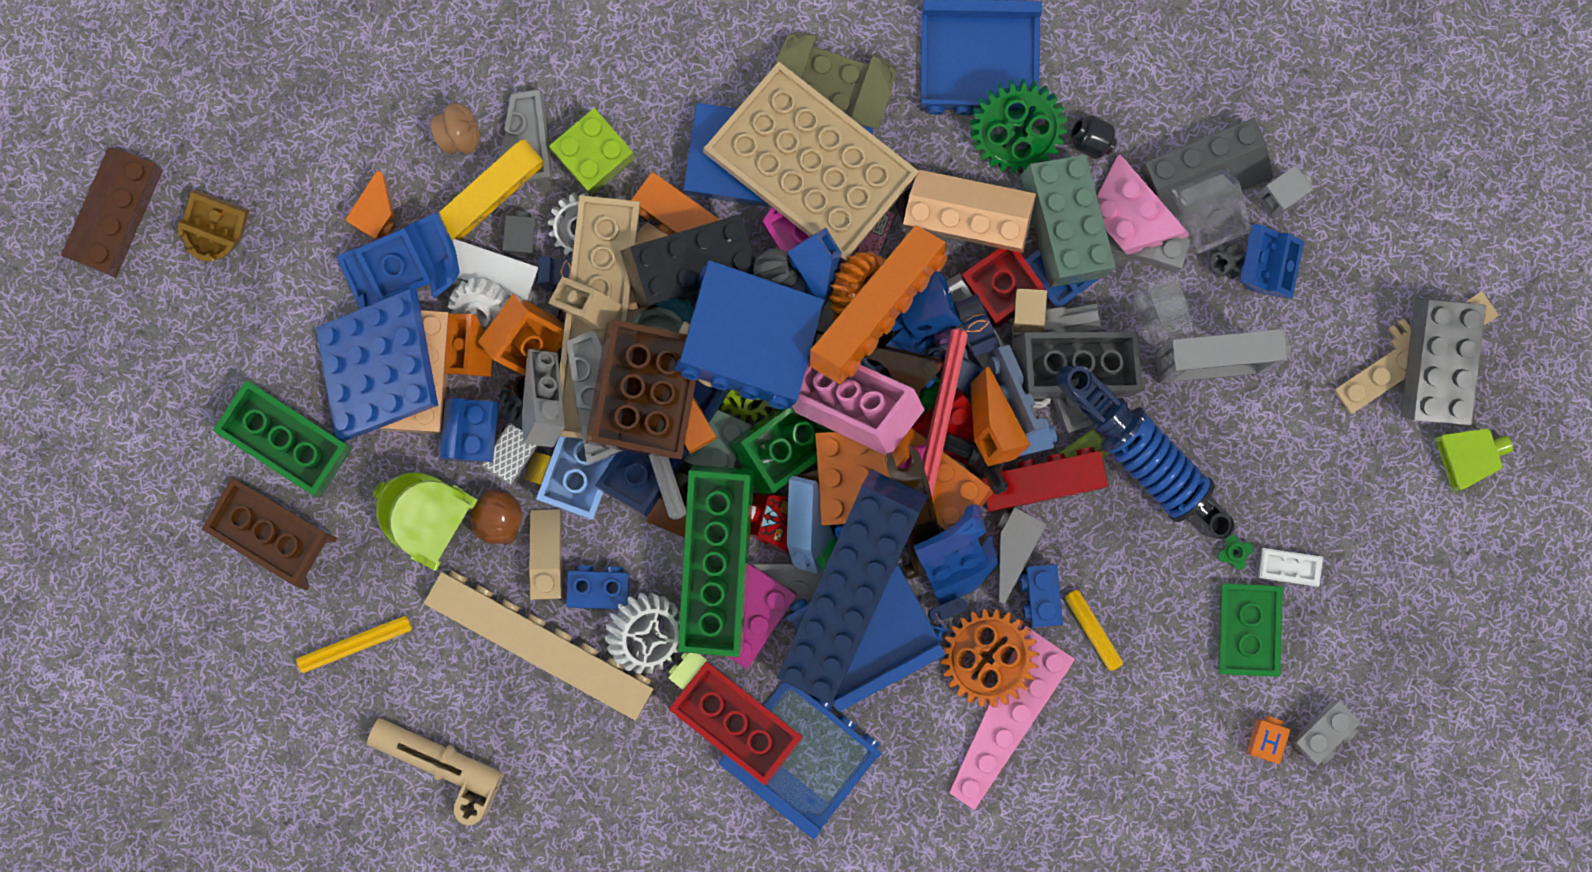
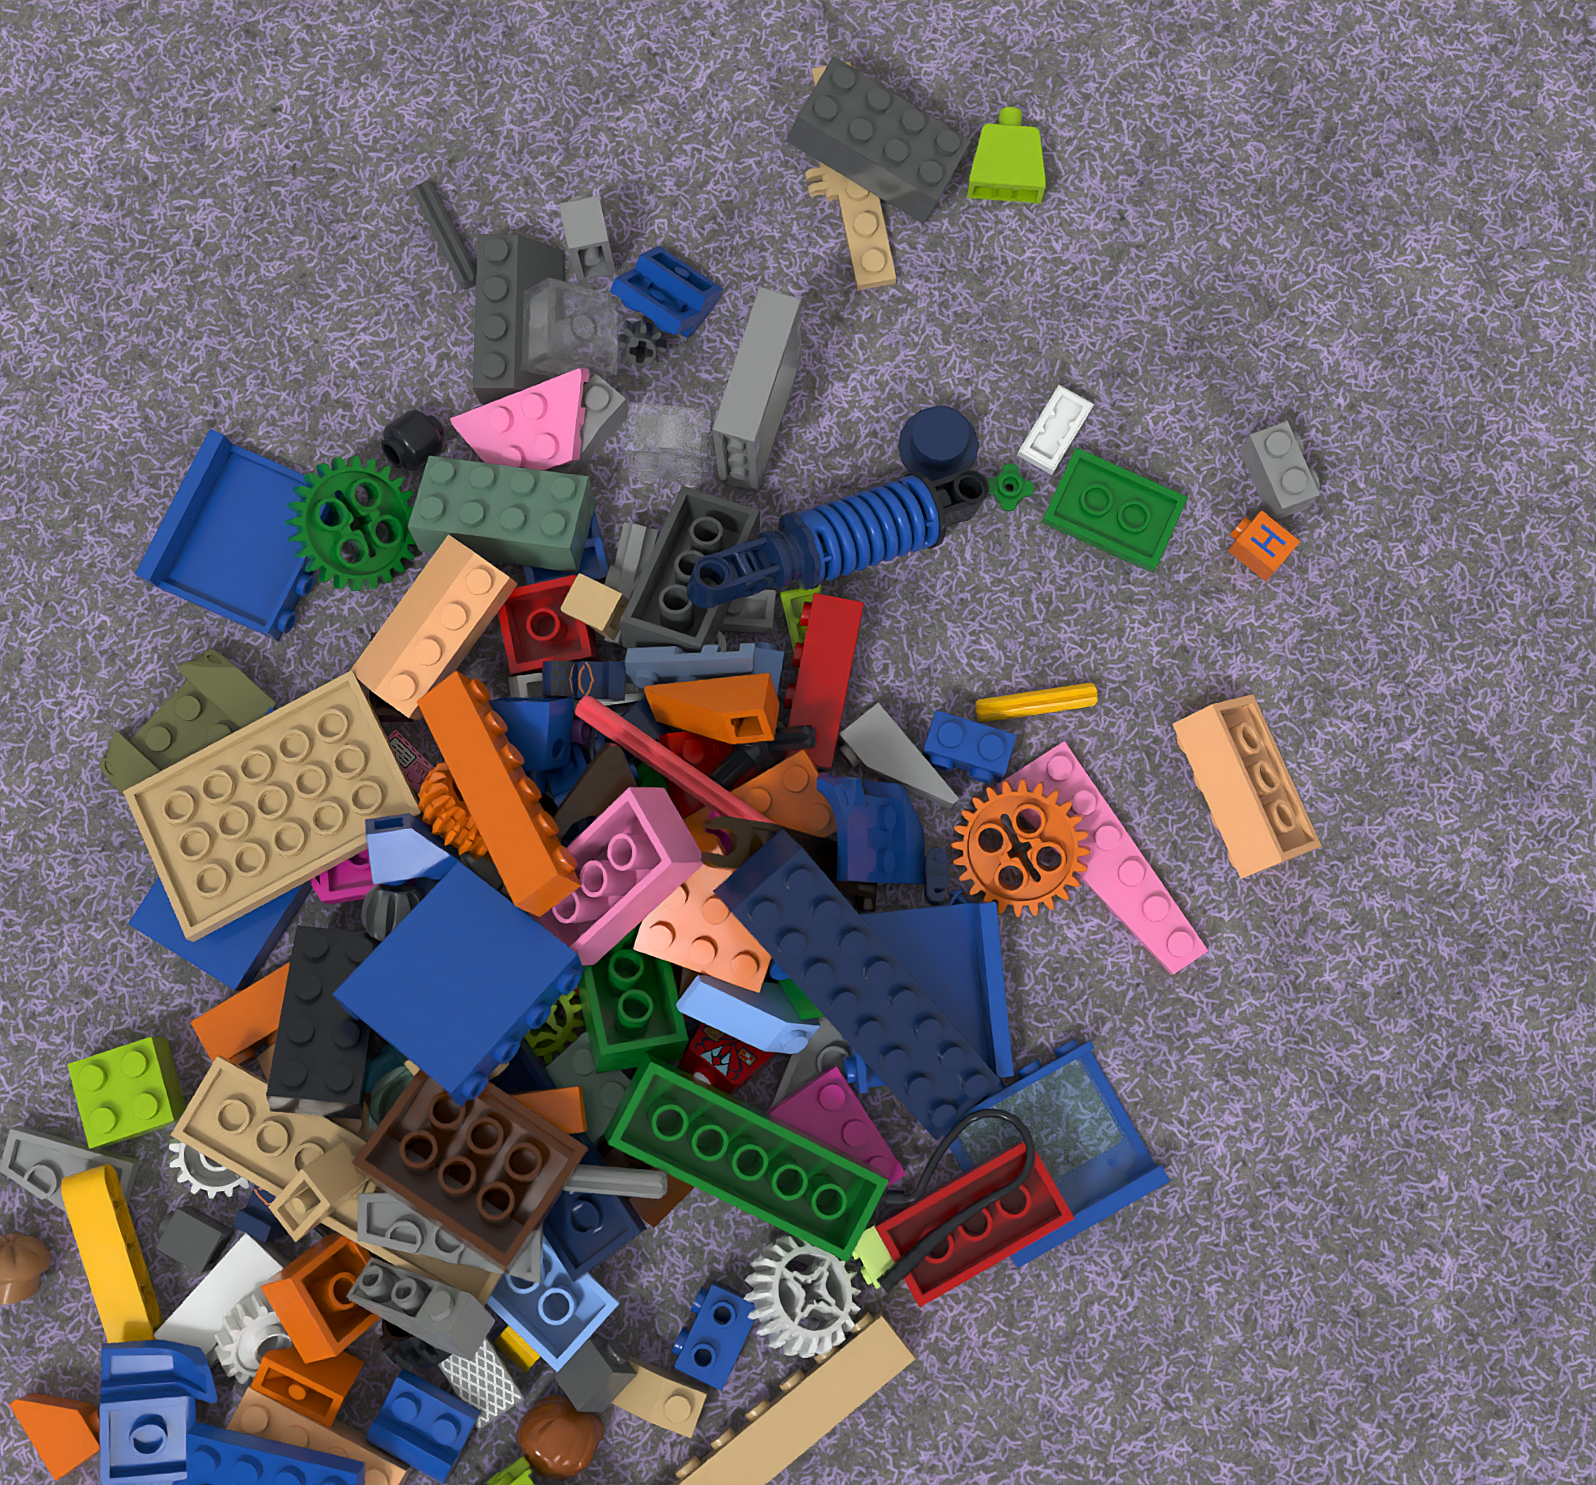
camera: 65 degrees left, 5 degrees down
none -> dark grey axle [413,181,477,289]
none -> dark grey brick [554,1338,637,1412]
none -> black piece [876,1108,1035,1293]
none -> dark blue piece [898,406,979,482]
none -> light nougat slope [1173,694,1322,879]

